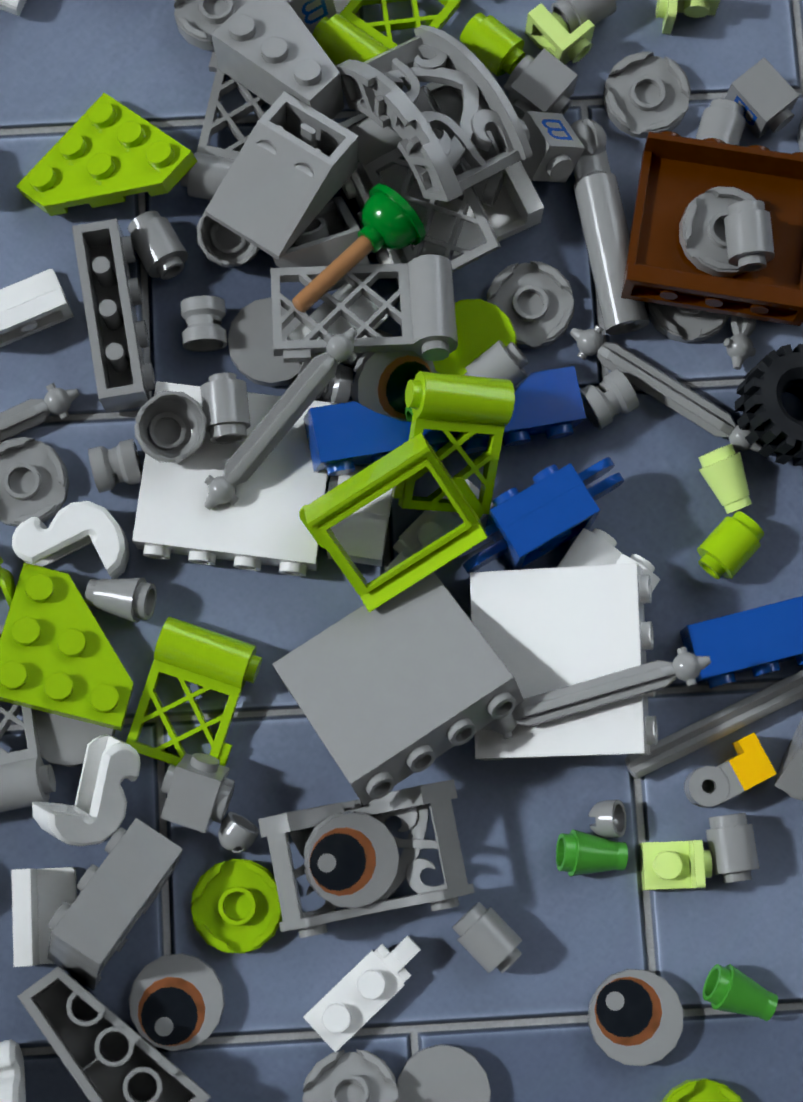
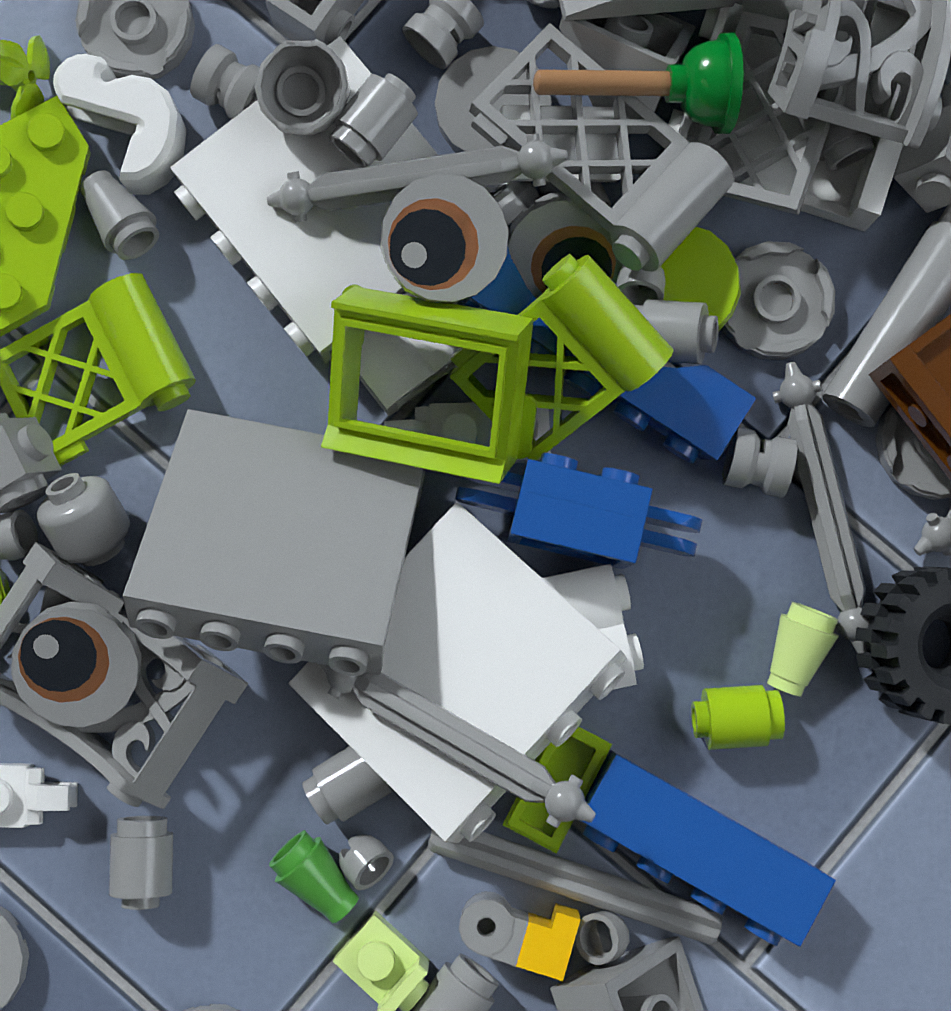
camera: 45 degrees right, 5 degrees up
none -> light grey head [37,473,130,566]
none -> light grey brick [302,746,394,825]
none -> tile [380,173,508,304]
none -> lime tile [502,726,612,854]
none -> light grey hinge [575,911,630,965]
none -> light grey hinge [616,265,665,305]

